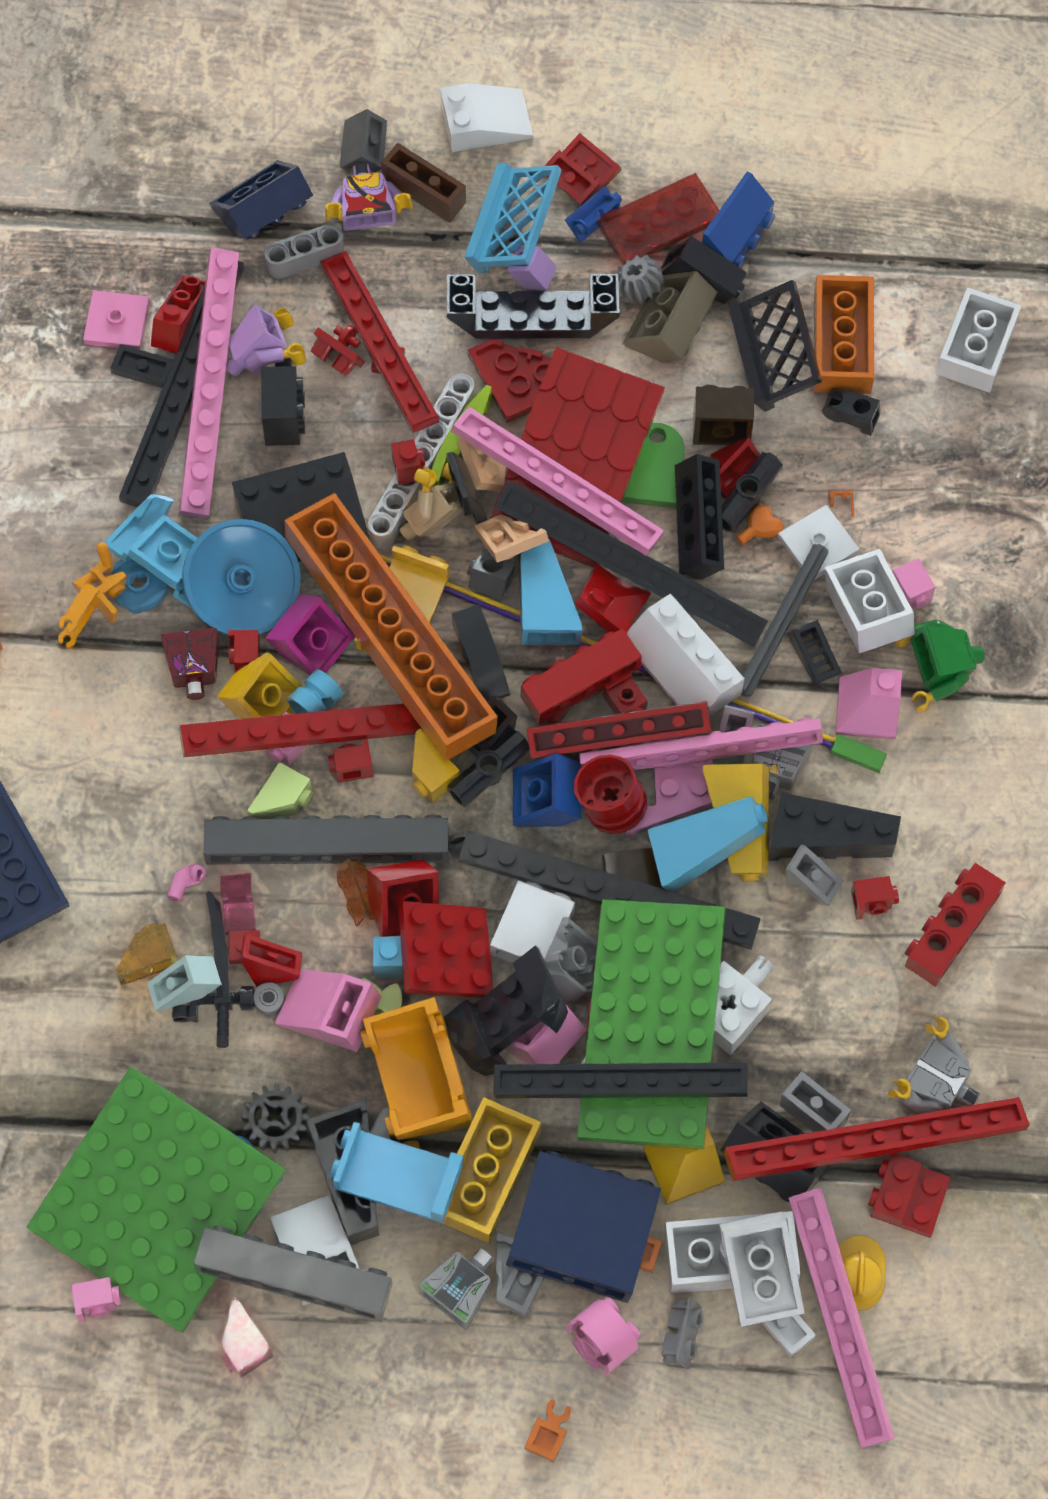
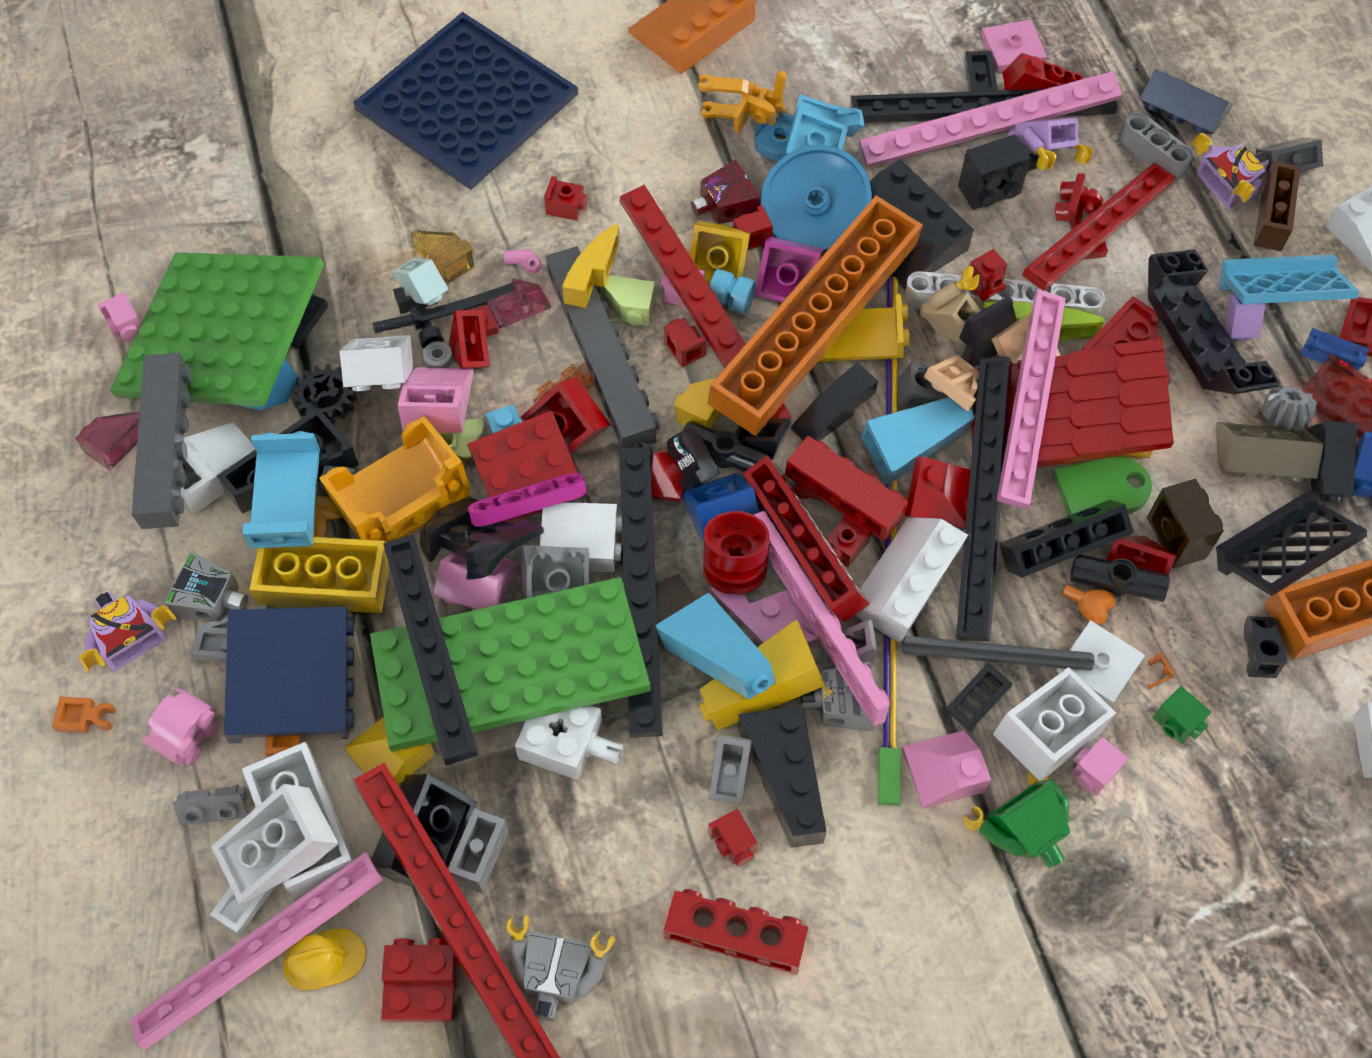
camera: 70 degrees right, 5 degrees down
none -> torso [79,592,177,673]
none -> white brick [339,335,414,391]
none -> dark pink beam [468,473,587,526]
none -> red brick [544,176,588,221]
none -> yellow slope [562,224,620,308]
none -> red slope [651,448,684,502]
none -> black leg [667,428,720,492]
none -> green brick [1152,686,1211,744]

